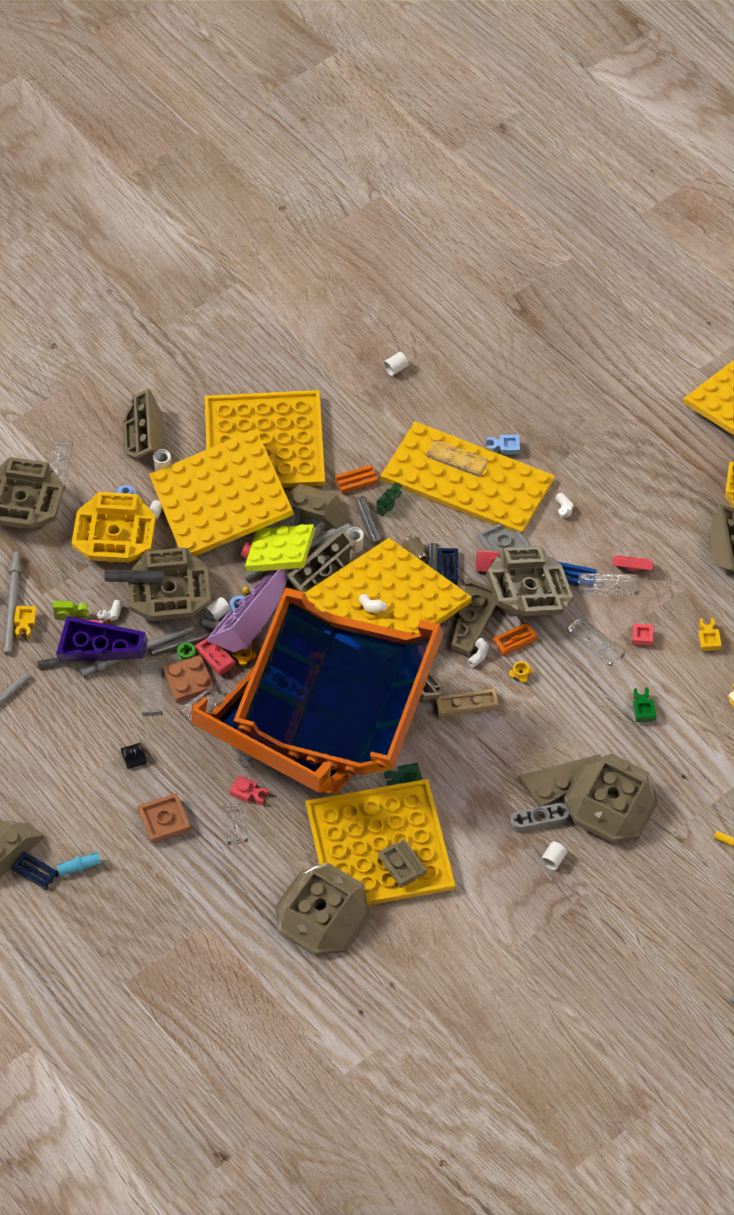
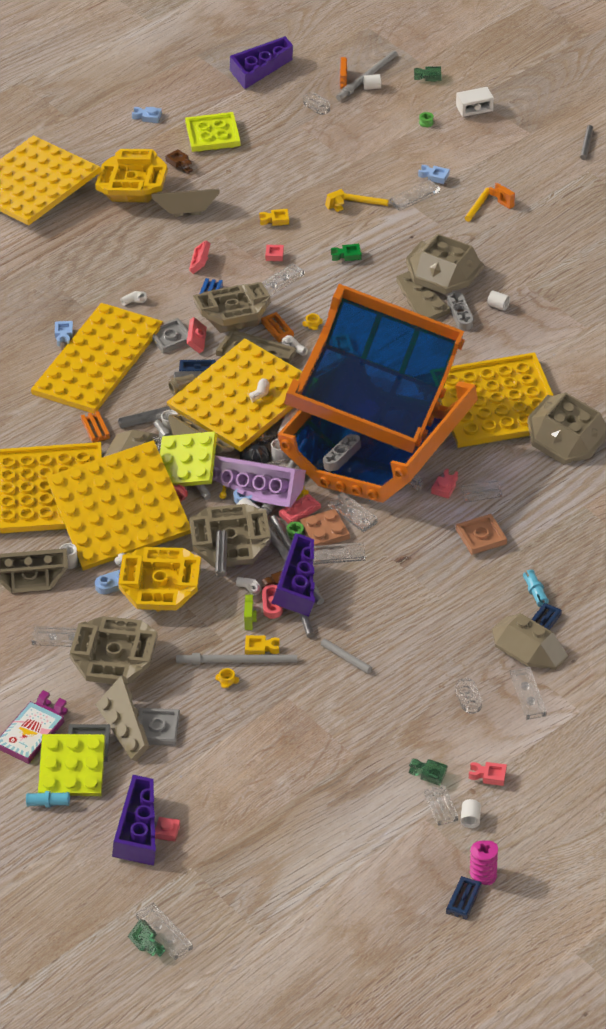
camera: 90 degrees left, 10 degrees down
black tile [120,743,147,769] -> none
clear green plate [376,482,402,517] -> none
dark tan plate [378,839,427,888] -> none
clear tile [427,439,488,477] -> none
clear tile [578,573,640,595] -> none

